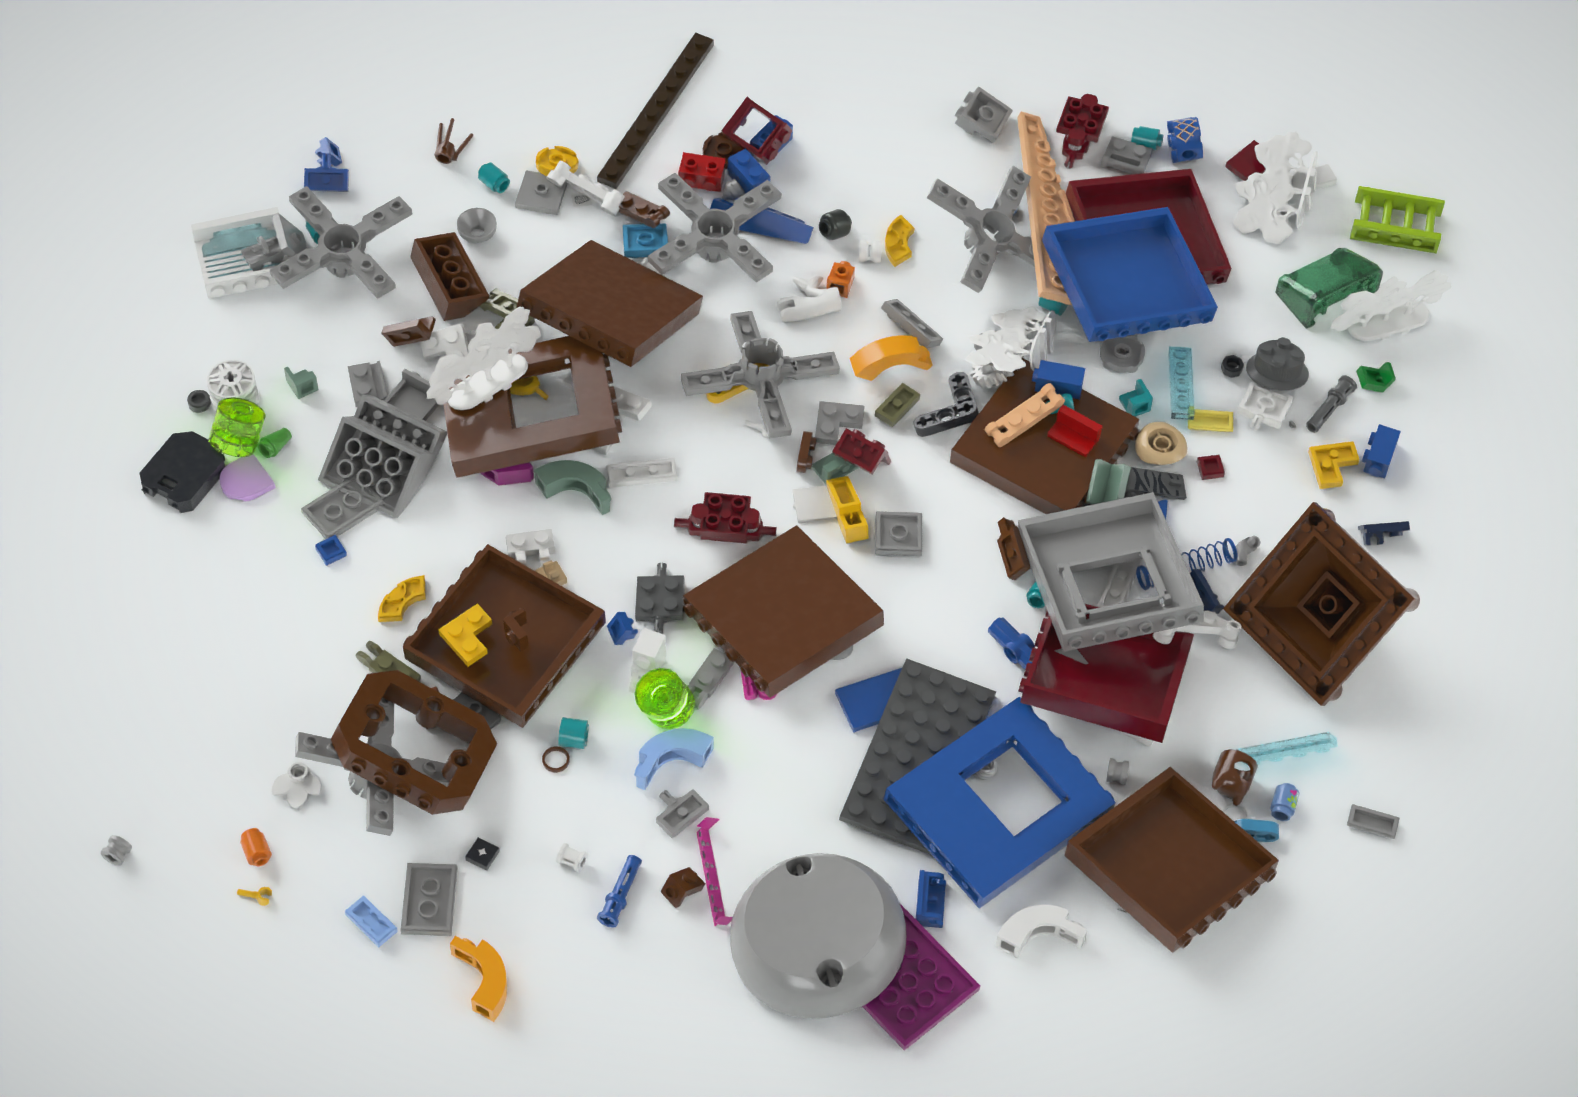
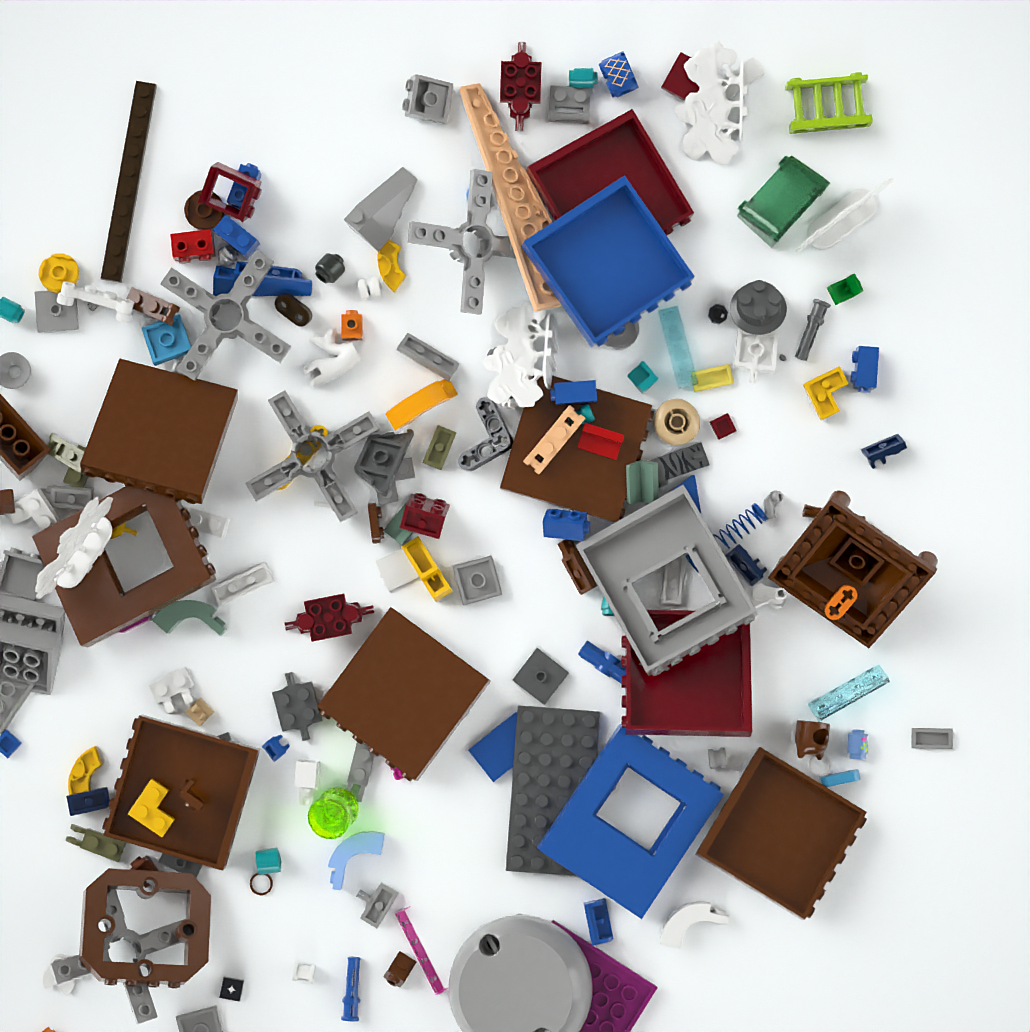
camera: 15 degrees left, 30 degrees up
none -> dark blue plate [66,786,110,816]
none -> dark brown plate [274,293,313,327]
none -> light grey wedge [343,167,418,252]
none -> dark grey wing [354,429,414,497]
none -> dark grey plate [512,648,569,705]
none -> blue brick [542,509,591,541]
none -> orange beam [825,584,857,620]

